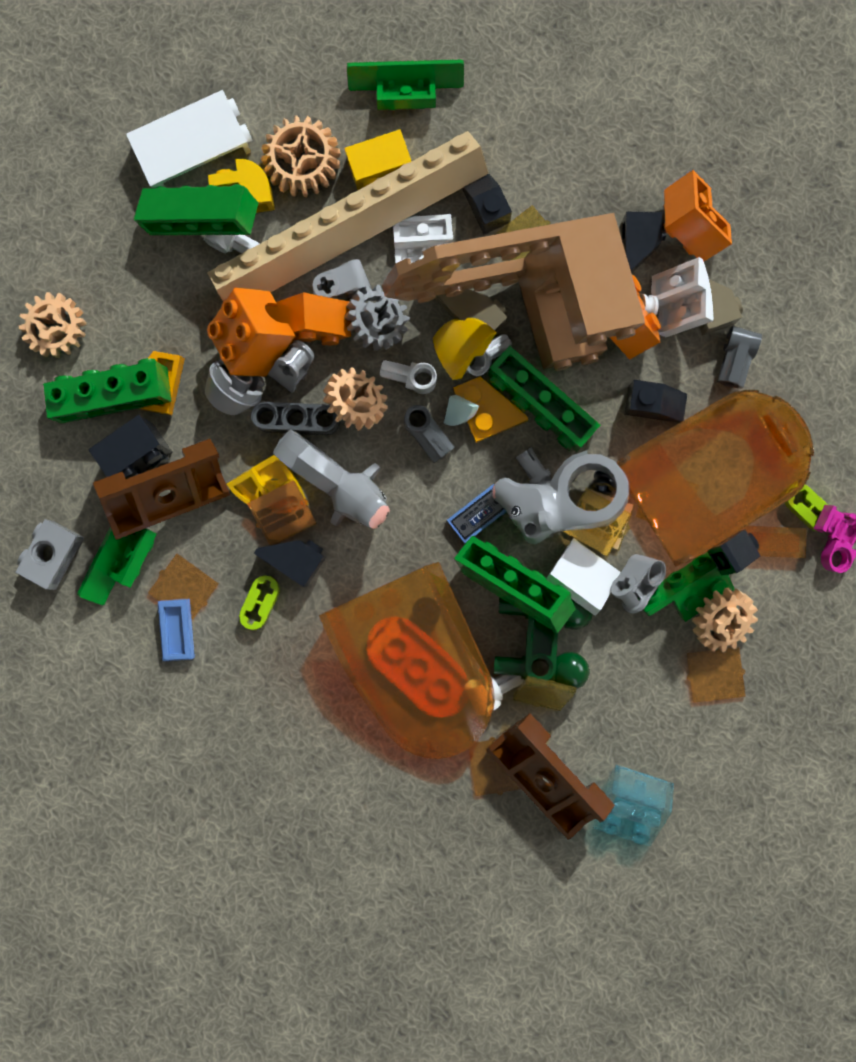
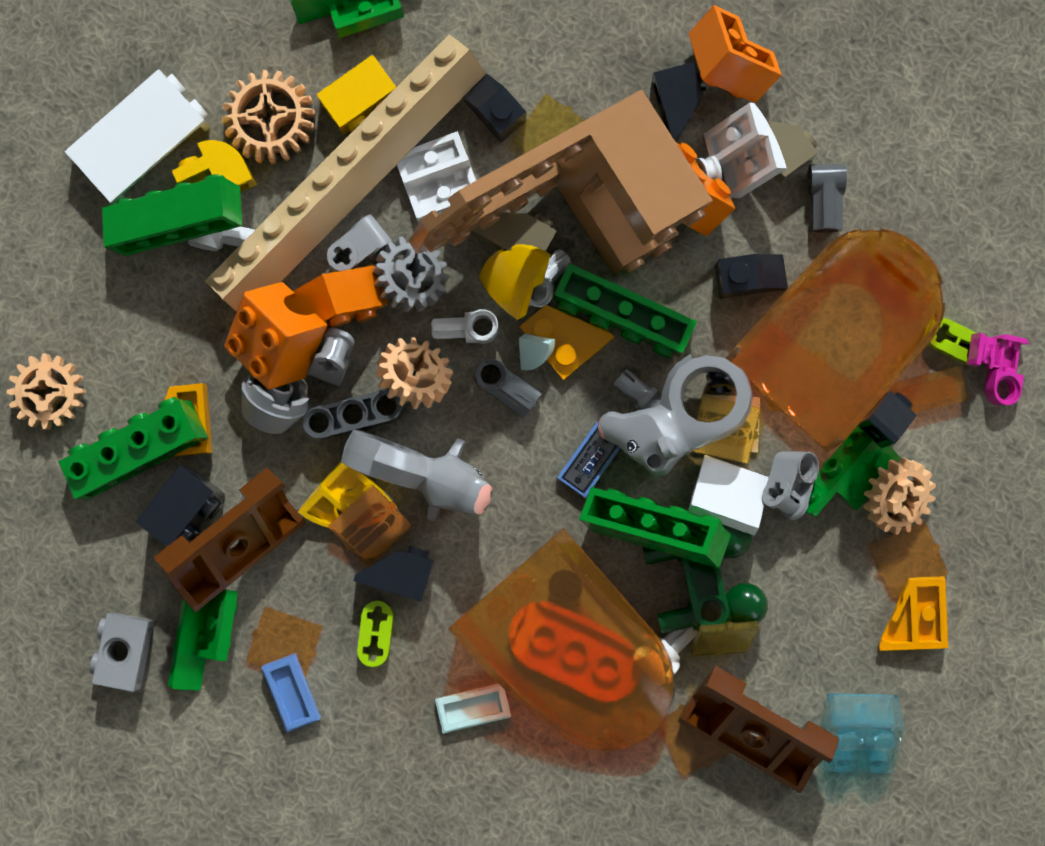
camera: 20 degrees left, 0 degrees up
none -> tile [435,682,511,734]
none -> light orange wing [878,576,948,651]

